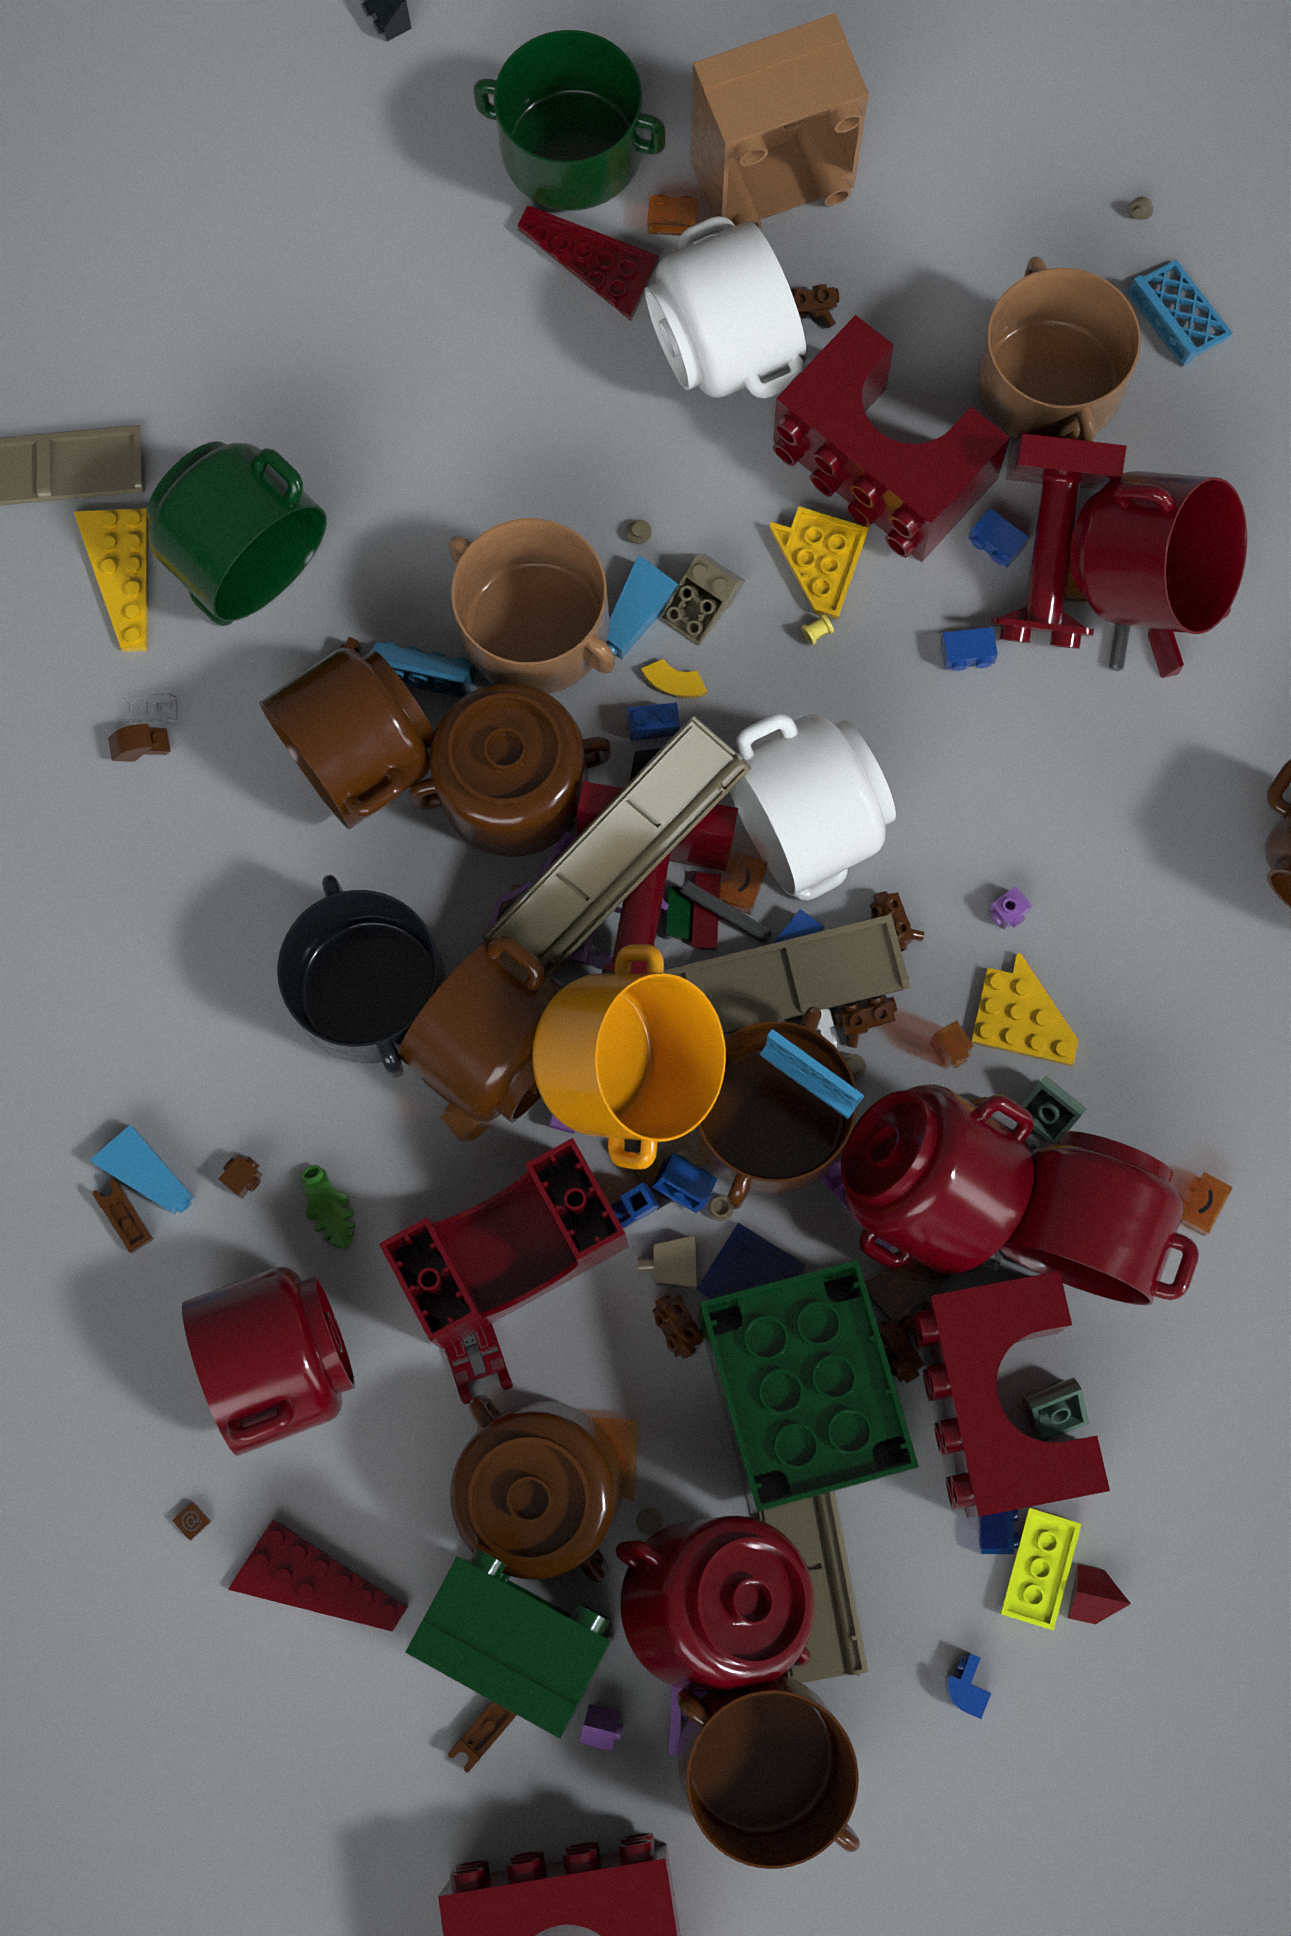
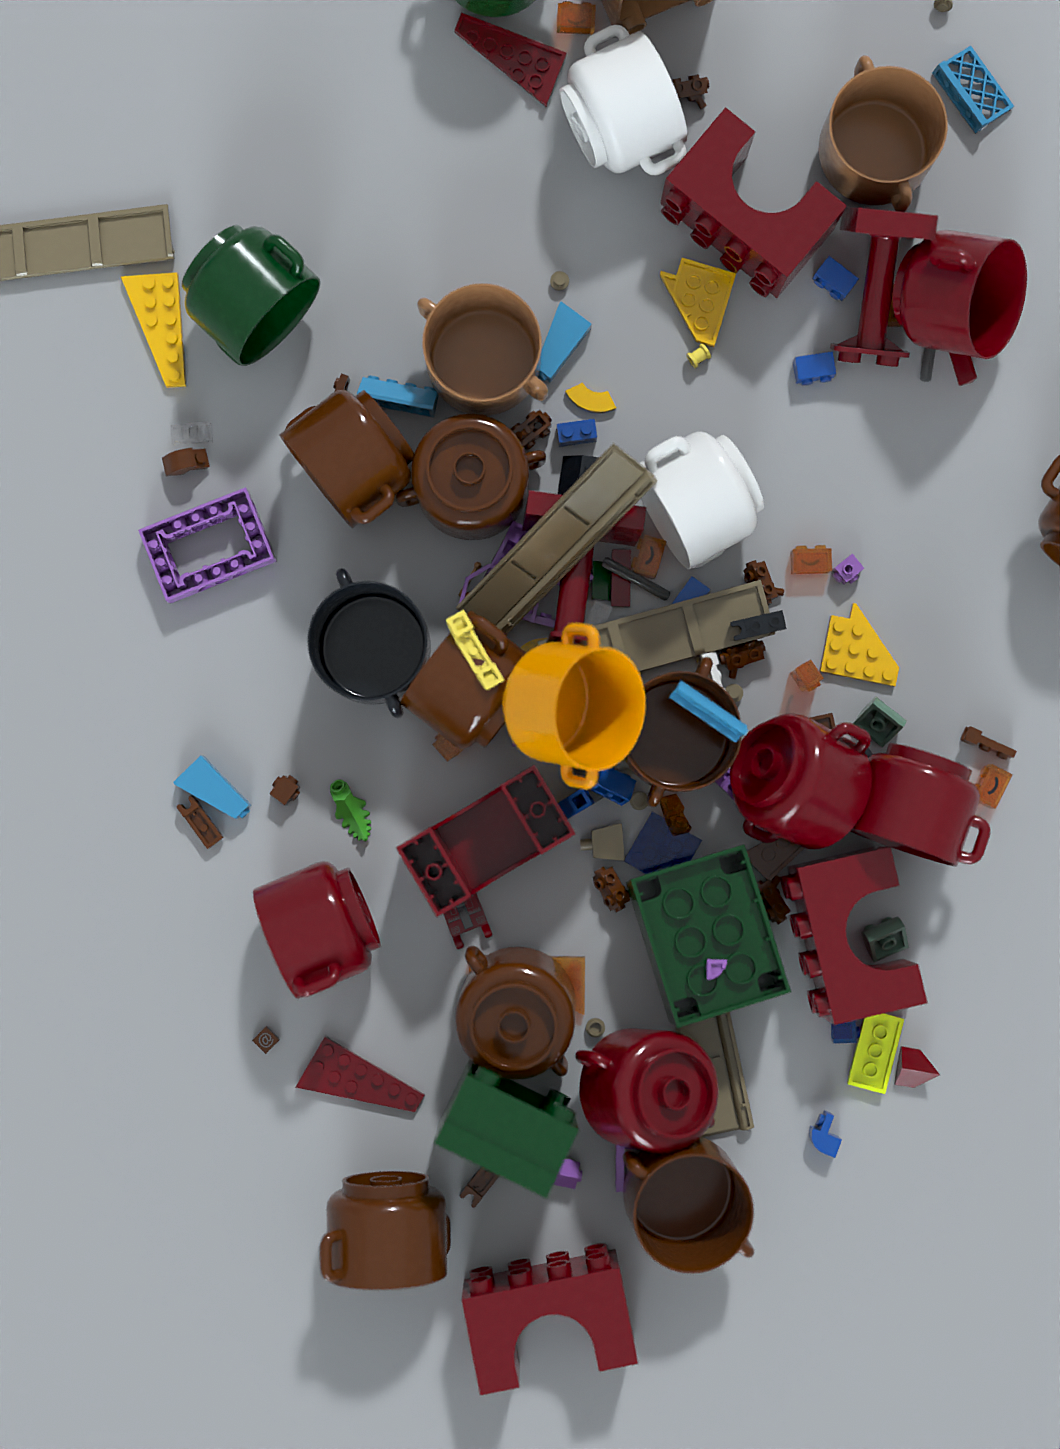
camera: 10 degrees left, 10 degrees up
dark tan slope [659,554,745,645] -> none
none -> medium lavender brick [138,487,277,604]
none -> reddish brown piece [319,1171,451,1290]
none -> light yellow slope [446,610,504,690]
none -> reddish brown brick [511,409,552,450]
none -> clear orange slope [660,793,692,837]
none -> medium lavender tile [706,959,727,980]
none -> black plate [730,610,787,641]
none -> clear orange brick [791,545,832,574]
none -> reddish brown plate [960,726,1017,760]

